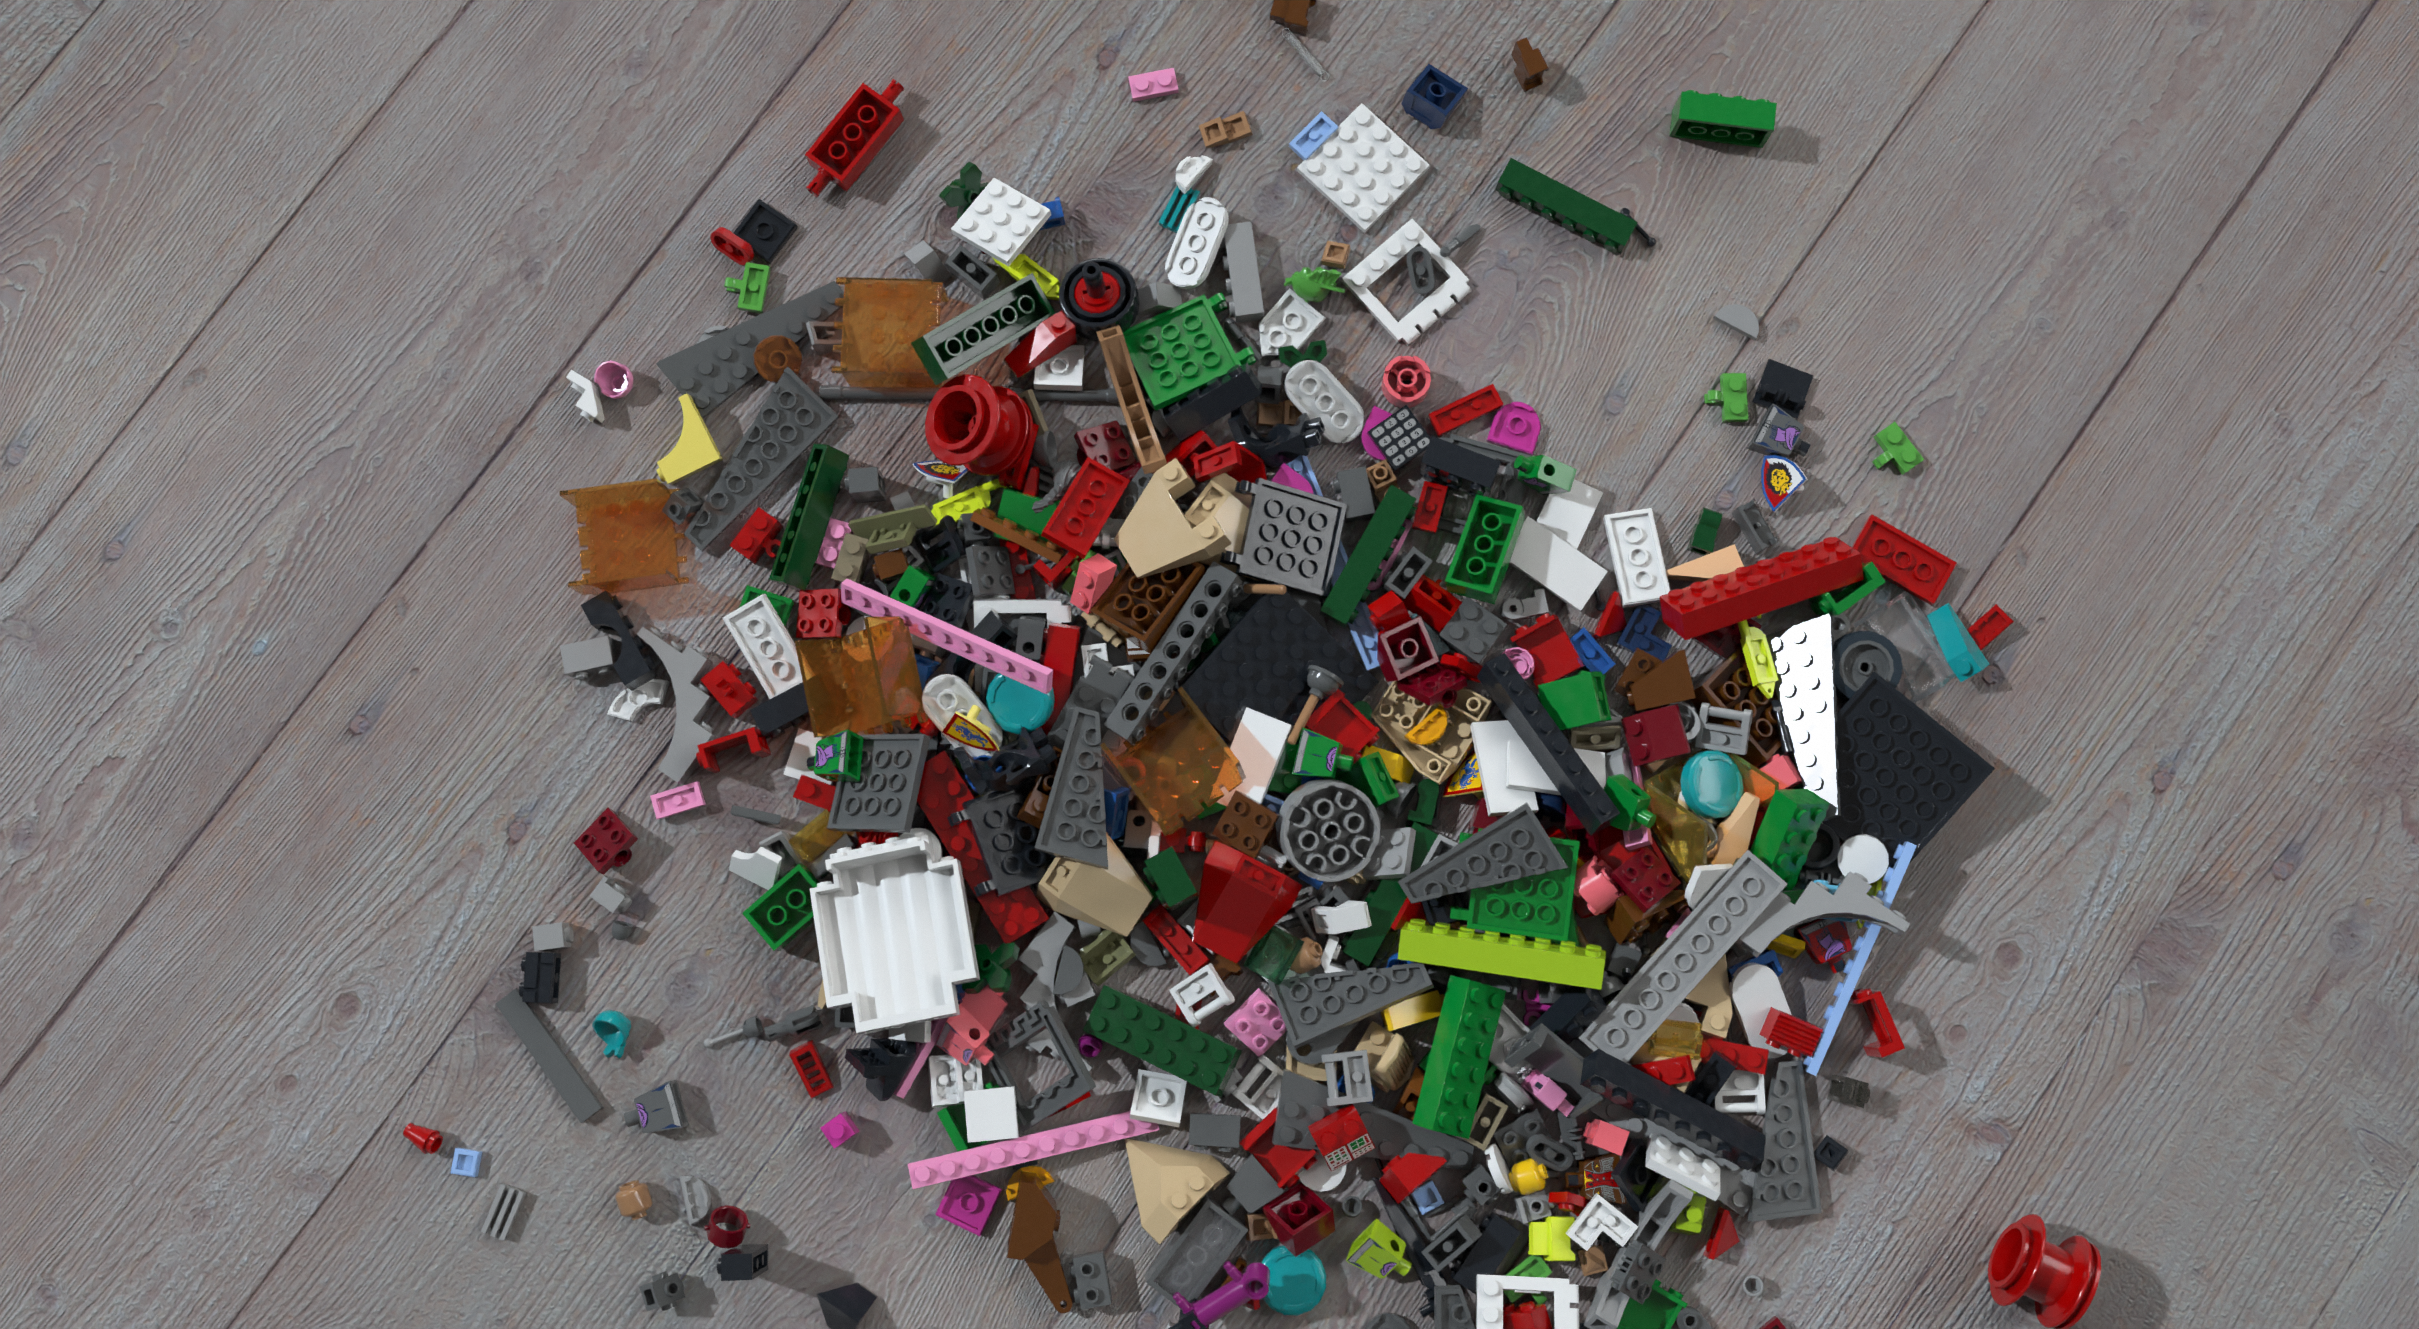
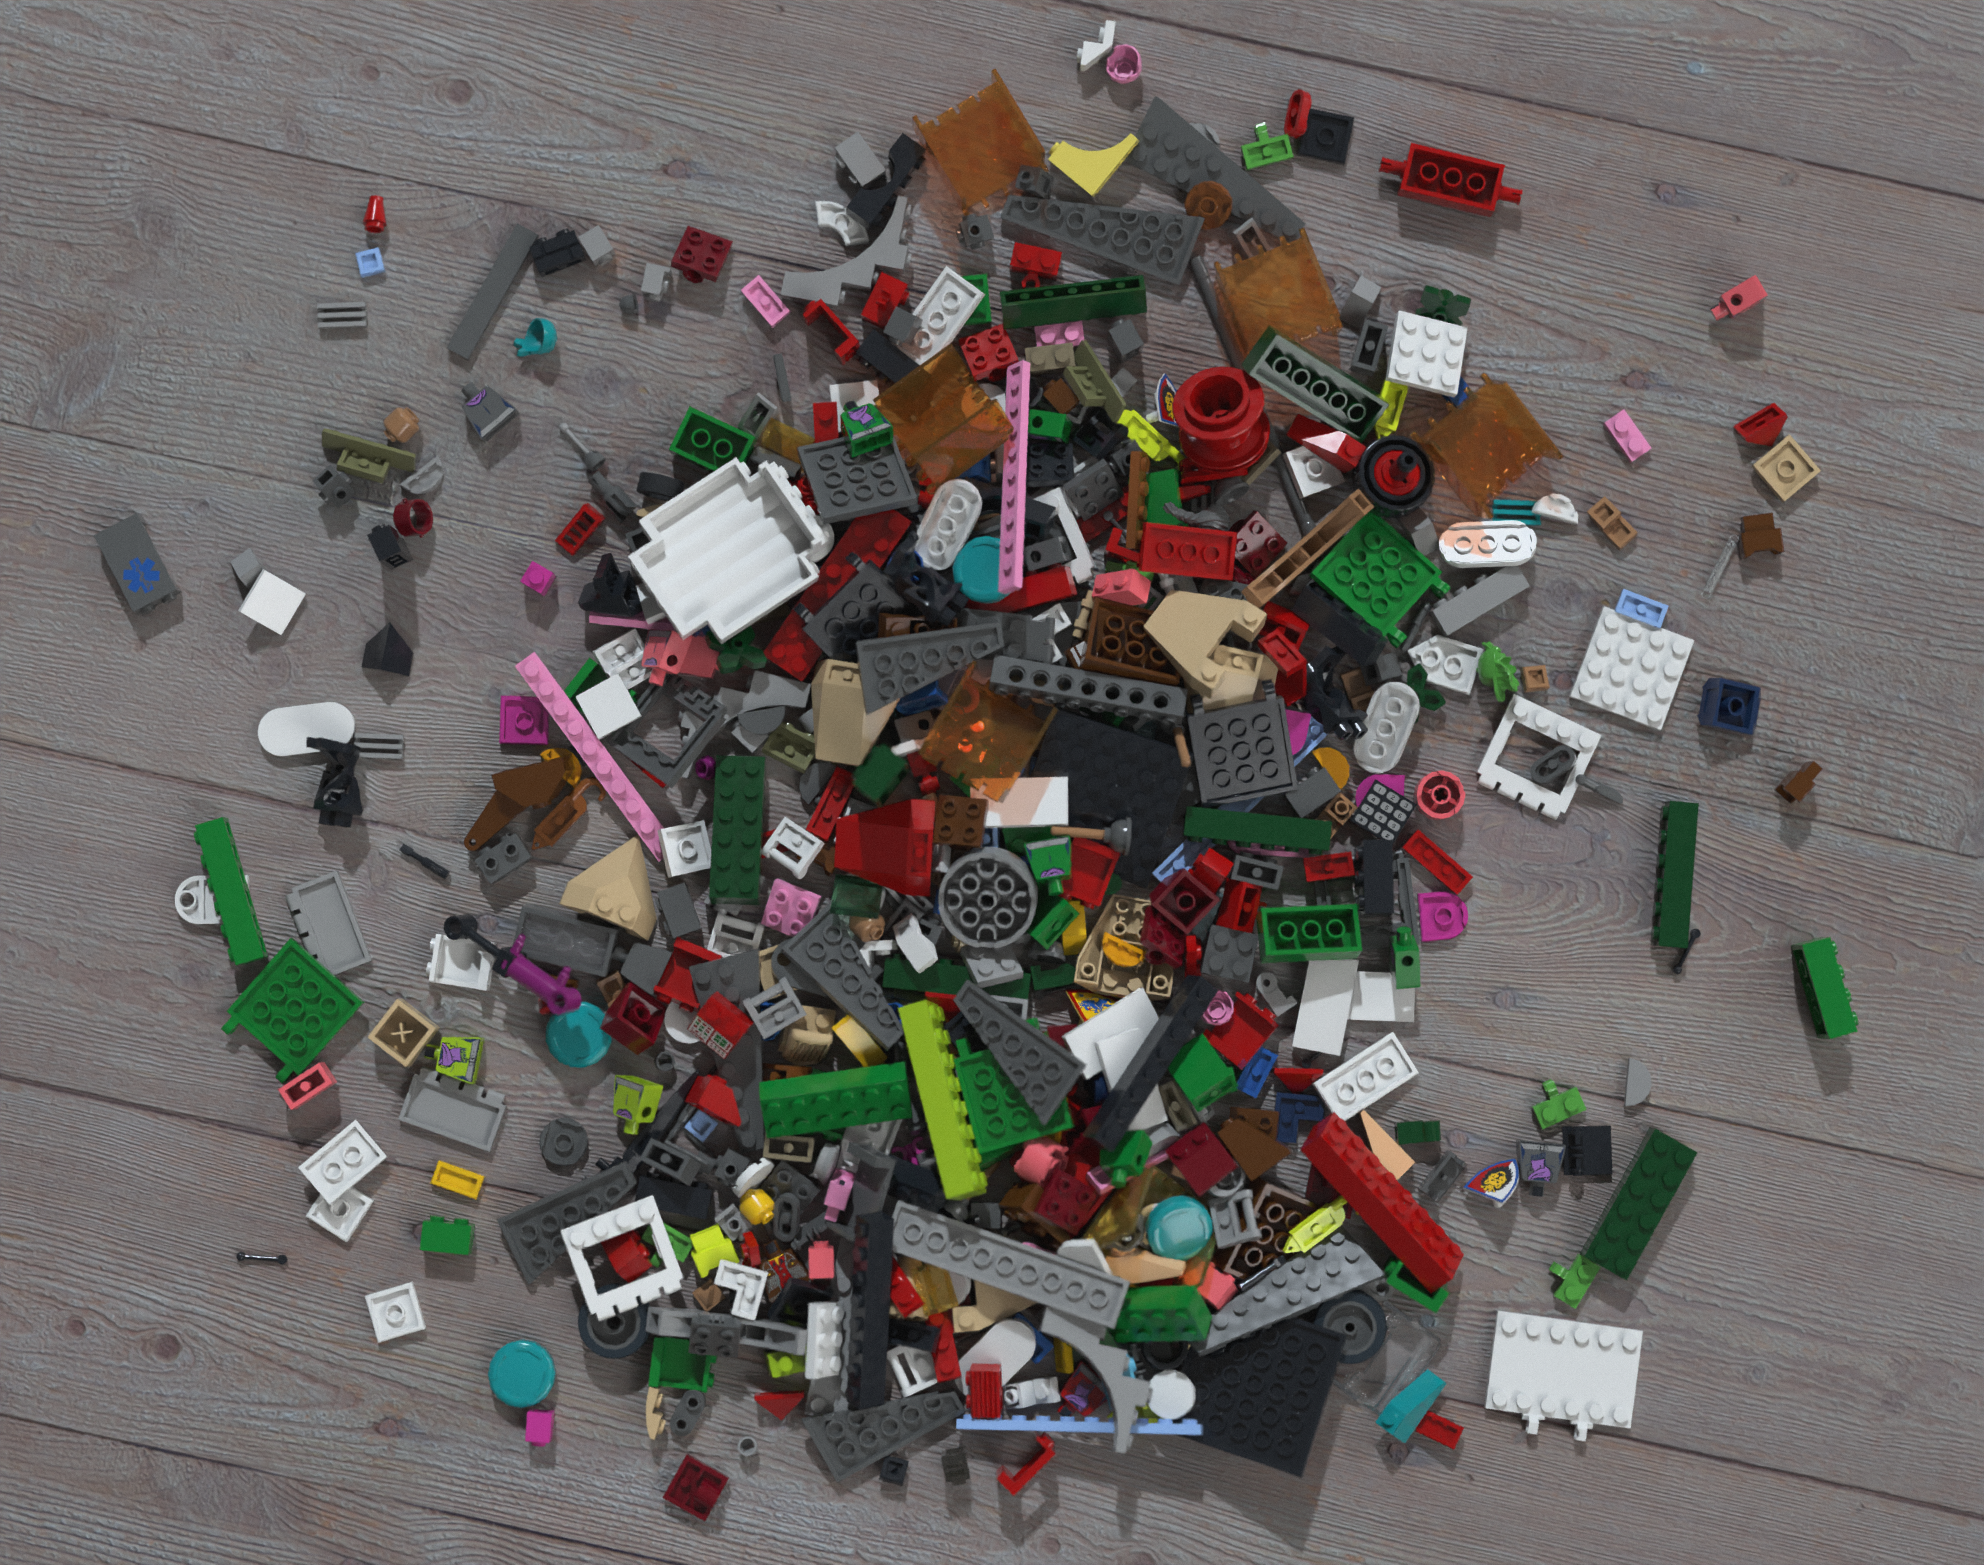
camera: 60 degrees right, 5 degrees up
white tile [729,847,782,890] -> none
shield [942,705,1000,752] -> none
red plate [1852,514,1957,605] -> none
none -> olive bracket [322,428,416,484]
none -> dark orange plate [532,777,606,850]
none -> black tyre [636,472,685,501]
none -> dark grey brick [883,306,923,346]
none -> dark grey brick [956,213,994,250]
none -> white slope [1003,1377,1061,1409]
none -> light orange tile [1311,747,1349,790]
none -> clear orange windscreen [1411,372,1564,519]
none -> white hinge [1484,1310,1643,1441]
none -> dark green brick [1579,1127,1698,1281]

